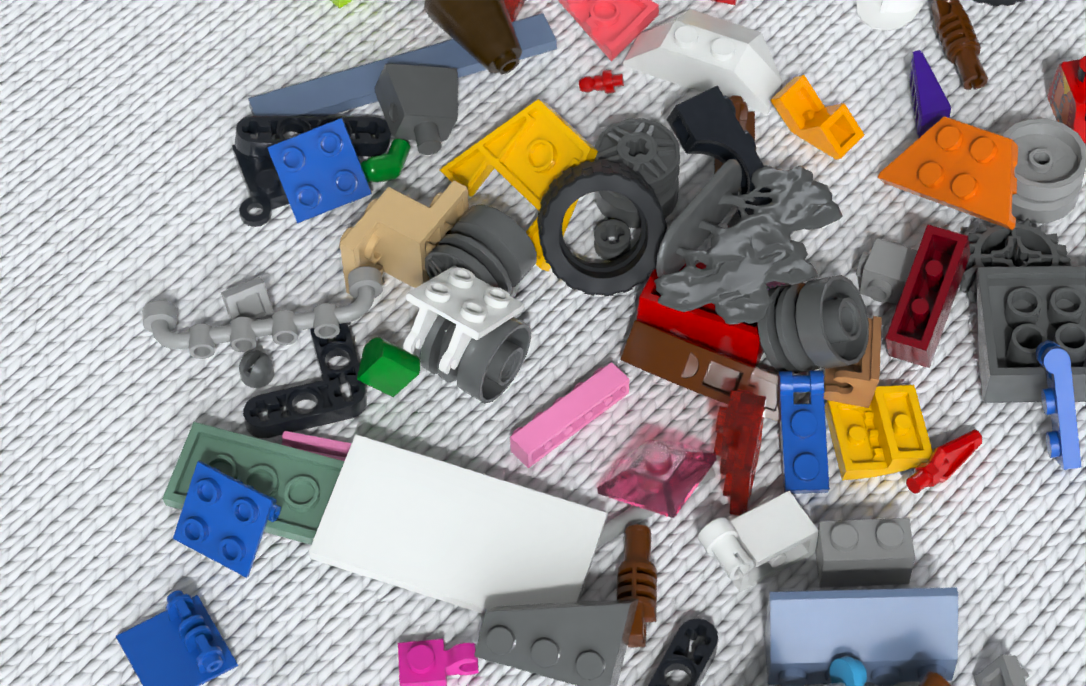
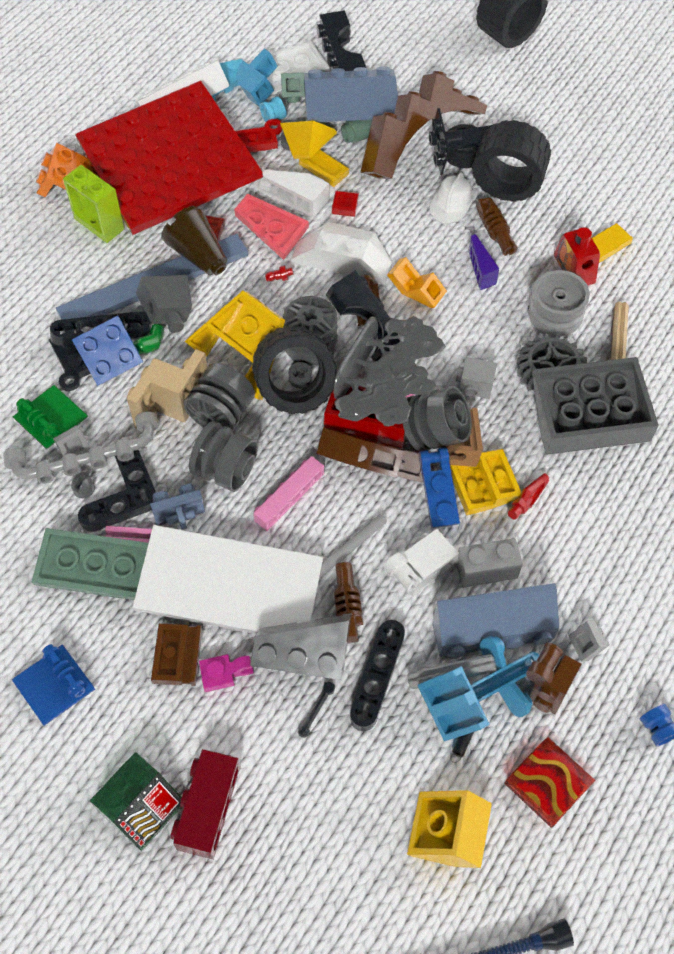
camera: 10 degrees left, 5 degrees up
blue hinge [173,461,281,578] -> none
green brick [357,337,420,397] -> none
white plate [403,265,525,374] -> none
clear pink slope [597,440,717,519] -> none
clear red plate [714,390,766,516] -> none
orange wing [878,116,1018,230] -> none
dark red brick [885,224,970,368] -> none
plate [1035,341,1082,470] -> none
none -> green hinge [12,385,88,449]
none -> sand blue hips [150,483,205,530]
none -> reddish brown plate [151,623,202,686]

